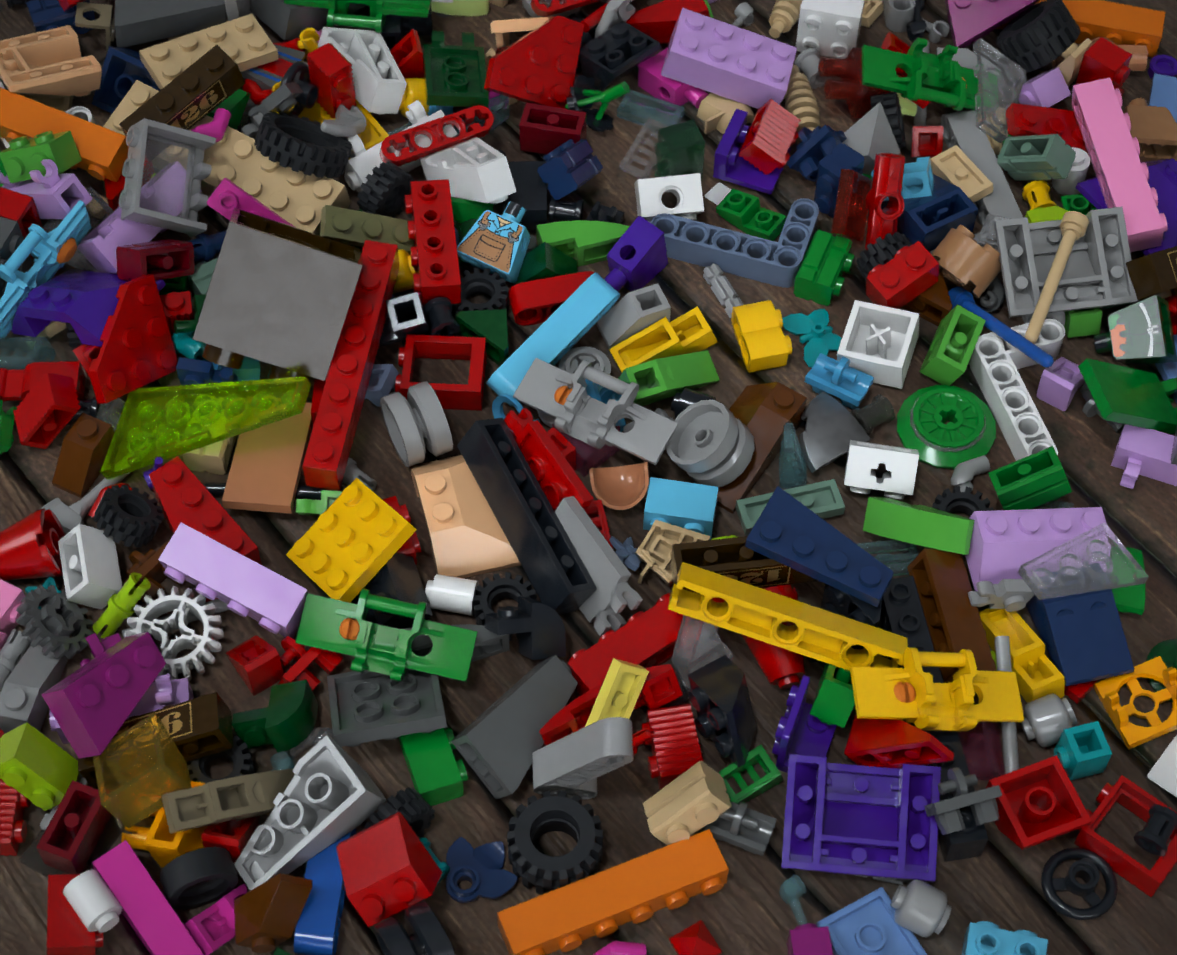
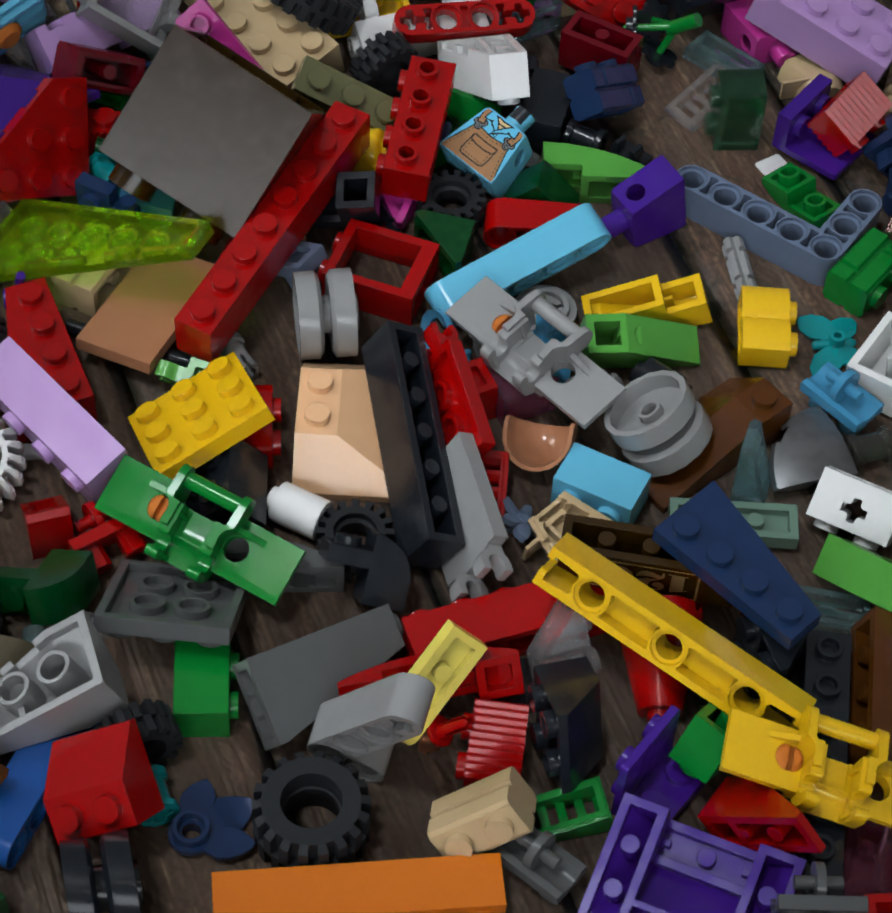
camera: 15 degrees right, 5 degrees down
black bush [424,297,460,336] -> none
light grey slope [597,283,671,349] -> none
white brick [634,173,704,223] -> none

